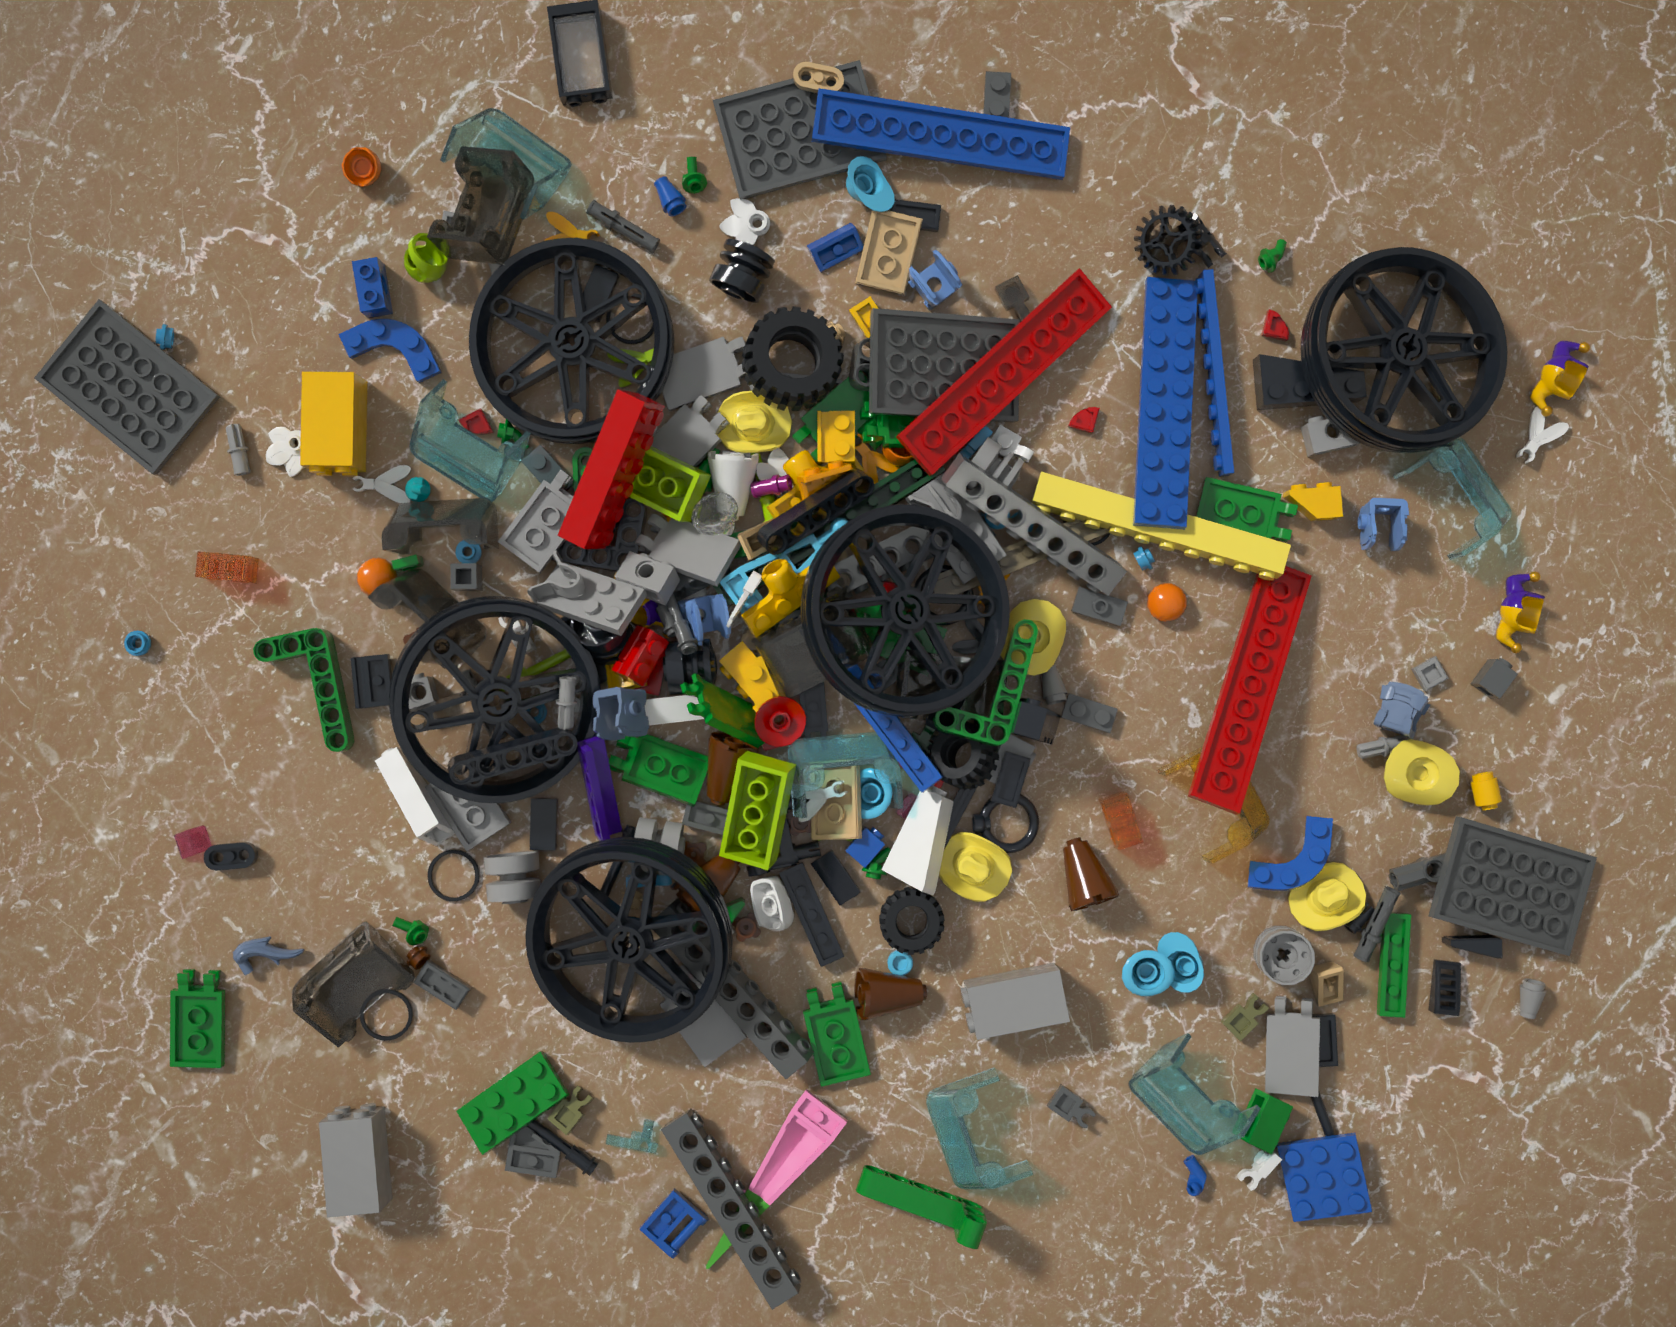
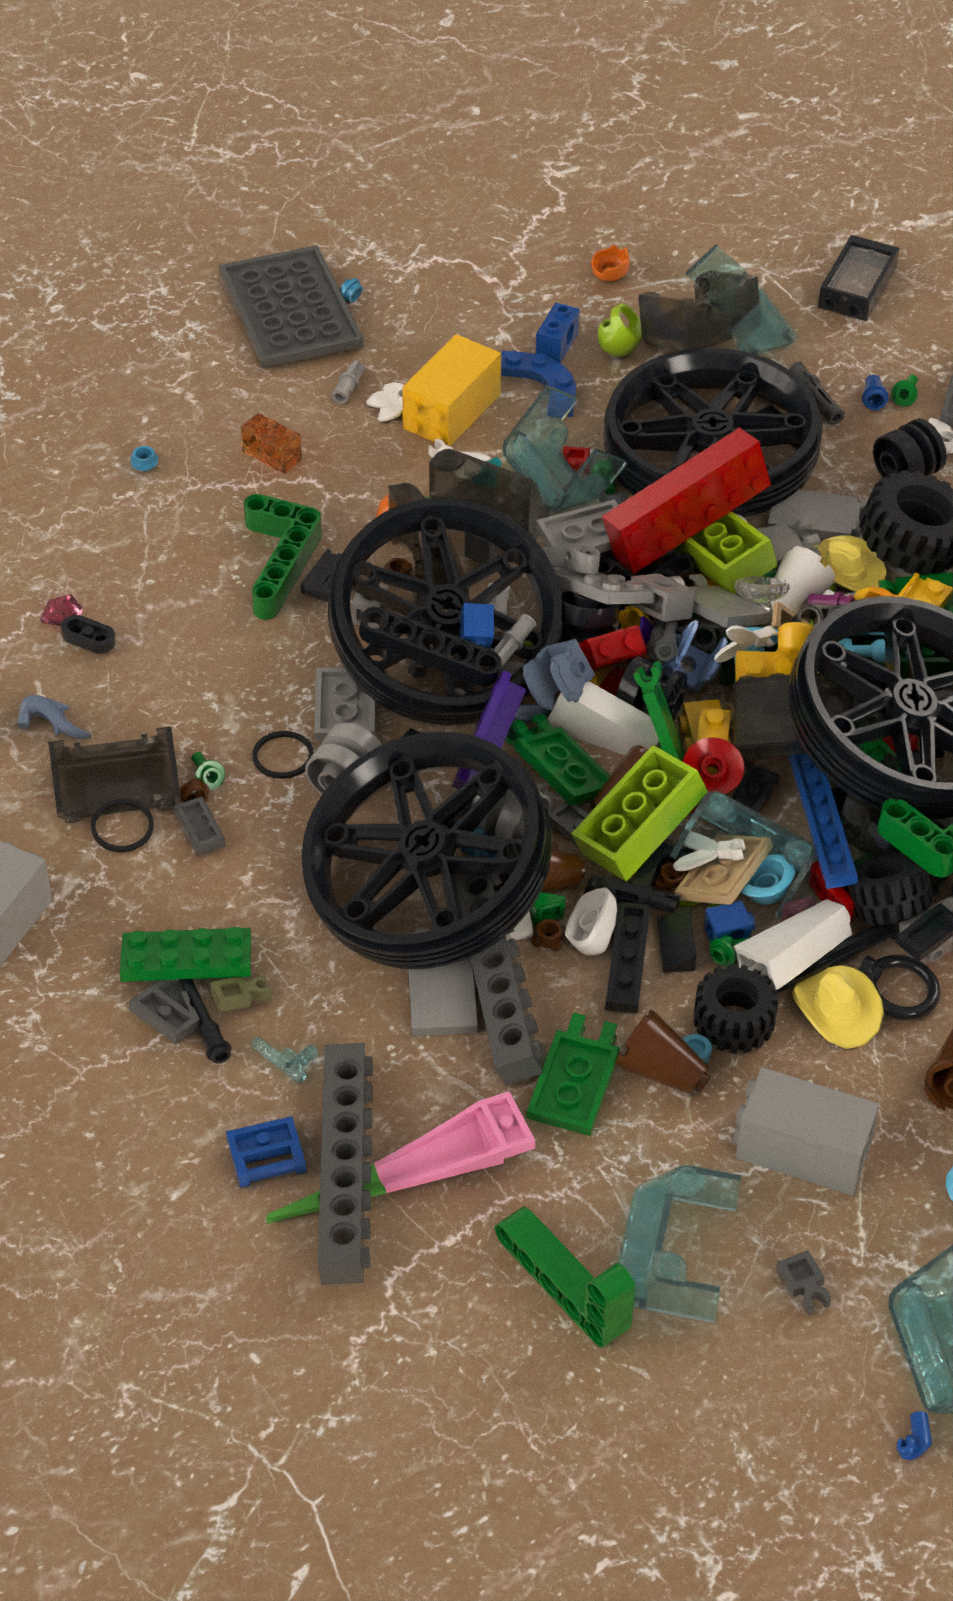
camera: 30 degrees right, 40 degrees down
white slope [375,747,455,846] -> none
none -> blue brick [460,603,494,649]

